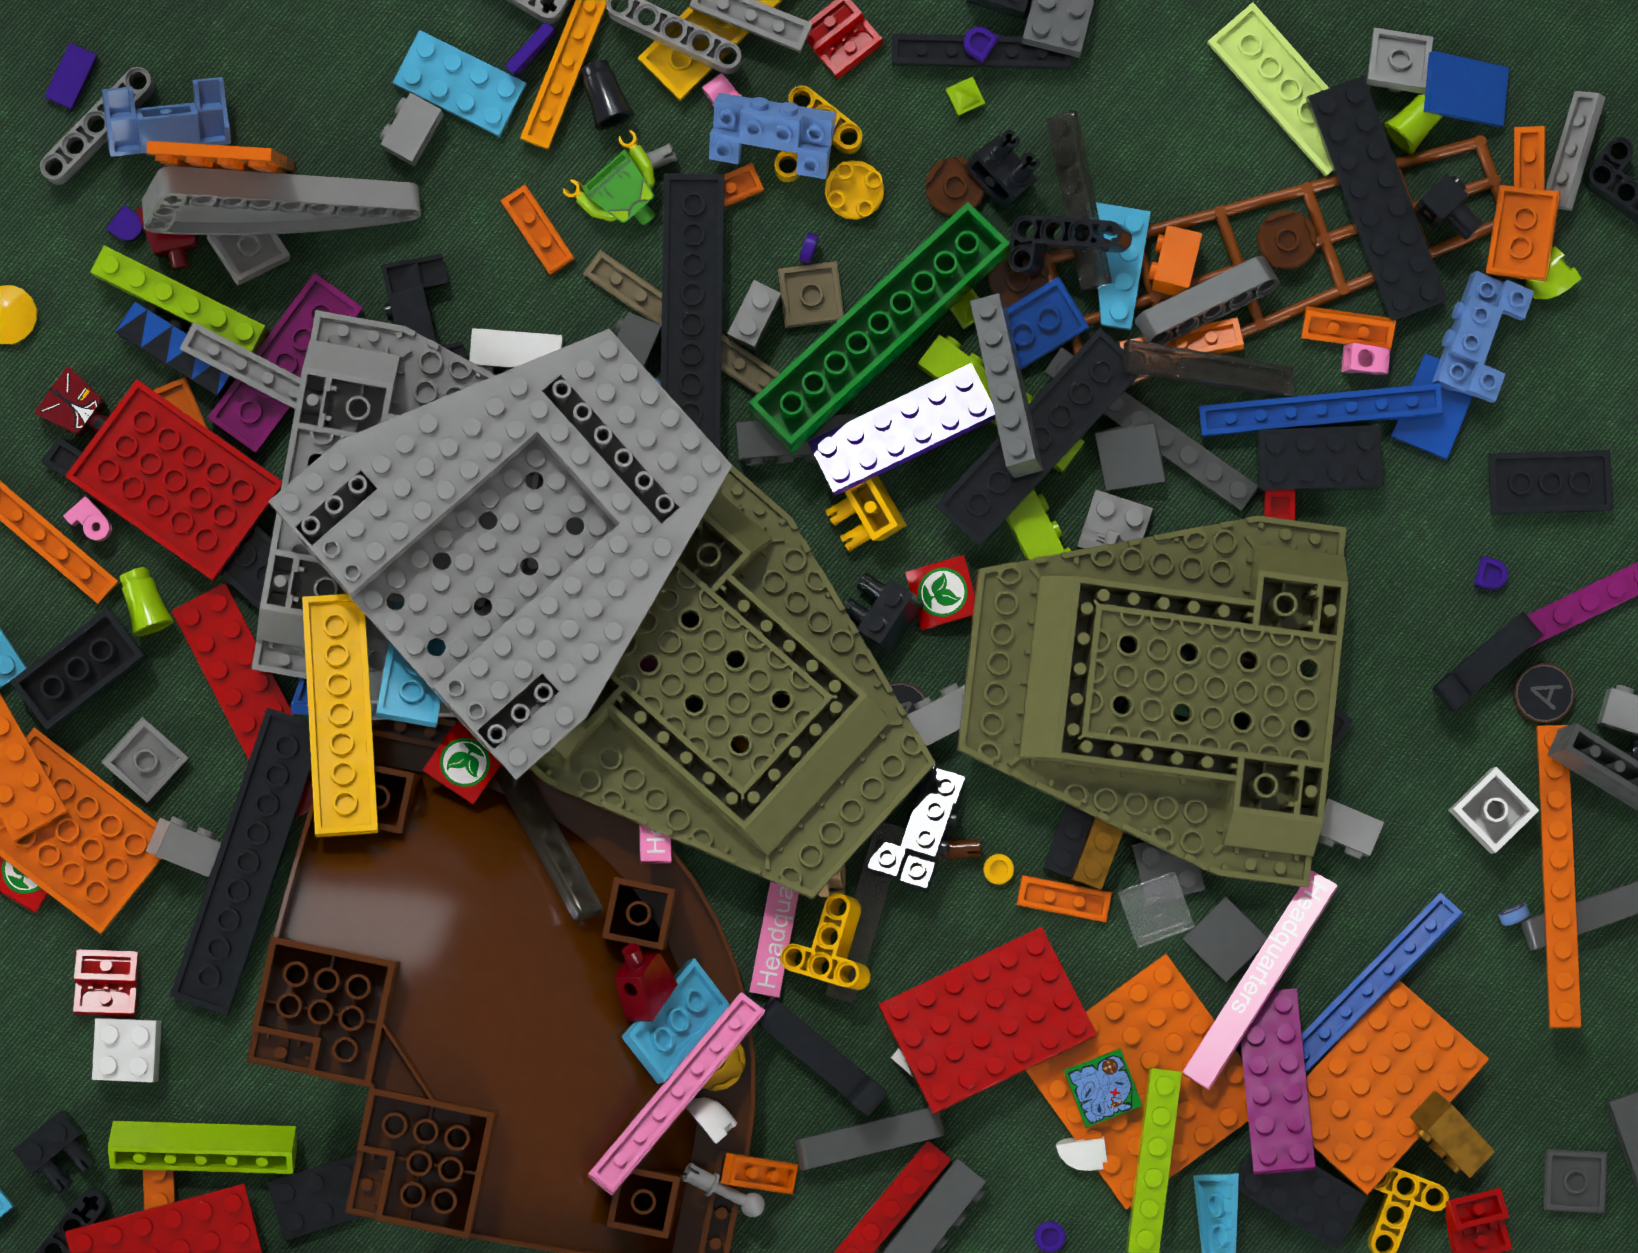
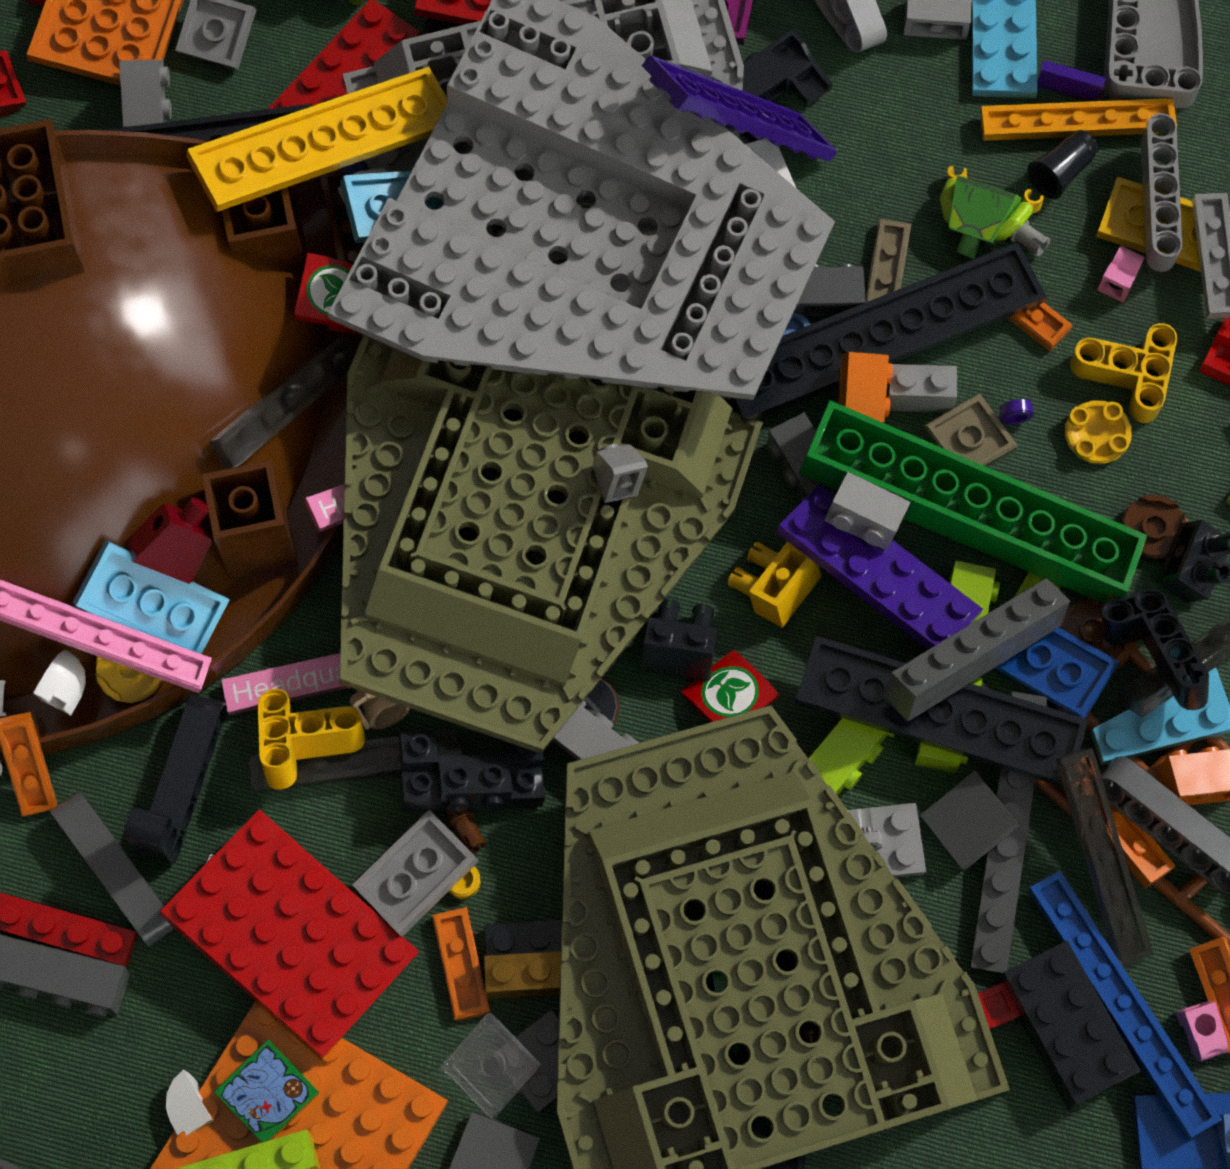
camera: 65 degrees right, 15 degrees down
orange tile [500,184,575,276] -> none
medium blue bracket [709,93,836,179] -> none
dark purple tile [1034,1221,1065,1252] -> none
none -> light grey plate [353,810,479,936]
none -> light grey slope [592,444,648,503]
none -> dark purple plate [642,55,838,161]
none -> light grey brick [824,472,910,551]
none -> orange brick [838,352,893,423]

